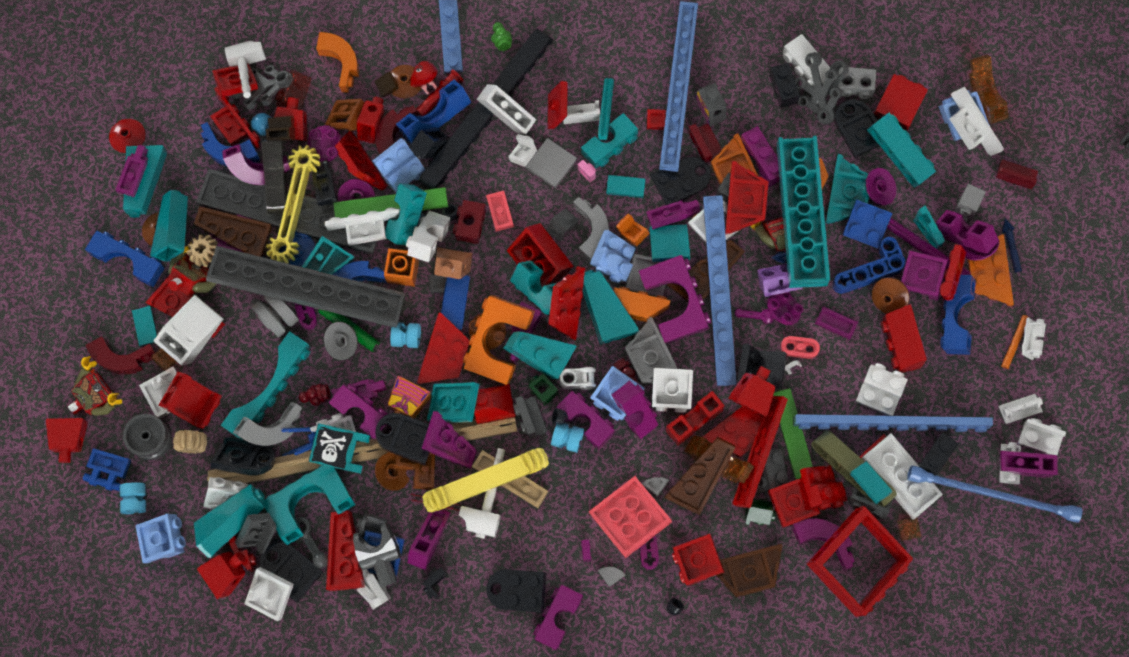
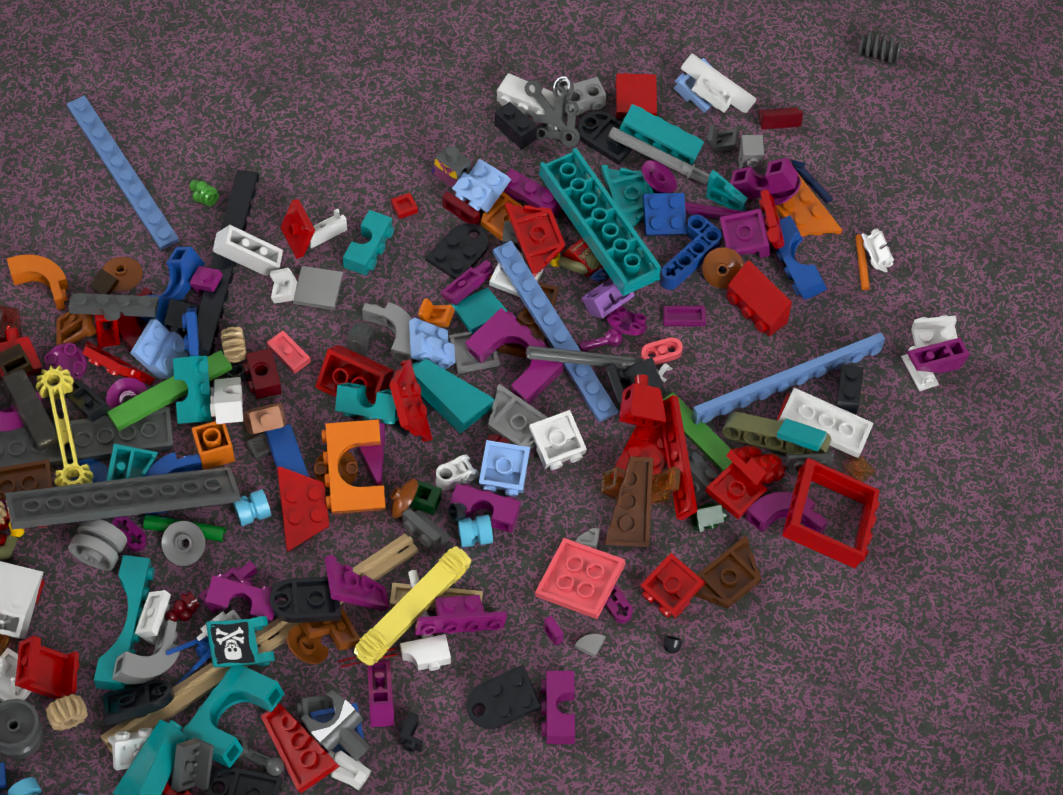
camera: 35 degrees left, 15 degrees down
white bracket [325,208,400,245] -> none
torso [388,376,432,419] -> none
red piece [410,61,438,95] -> none
red pin [416,69,464,116] -> none
teal tile [427,382,480,422] -> none
red slope [474,384,515,424] -> none
teal wedge [503,332,577,379] -> none
bright pink plate [577,160,596,183] -> none
teal axle [598,78,614,140] -> none
teal tile [606,175,646,198] -> none
magenta arch [611,380,658,439] -> none
orange slope [614,287,671,322] -> none
medium blue plate [659,1,698,172] -> none
red arch [666,391,725,446] -> none
white plate [856,363,908,416] -> none
medium blue hose [907,465,1082,523] -> none
clear orange arch [969,54,1008,124] -> none
white hinge [999,394,1043,424] -> none
none -> dark grey hinge [68,293,159,321]
none -> white panel [135,590,171,645]
none -> blue plate [182,307,199,356]
none -> magenta bracket [190,266,223,295]
none -> tan gear [221,326,247,363]
none -> dark orange dish [391,478,418,519]
none -> magenta bracket [415,595,507,635]
none -> light blue plate [452,159,511,213]
none -> dark grey axle [526,346,644,369]
none -> light grey axle [609,127,710,185]
none -> dark grey bracket [707,125,740,152]

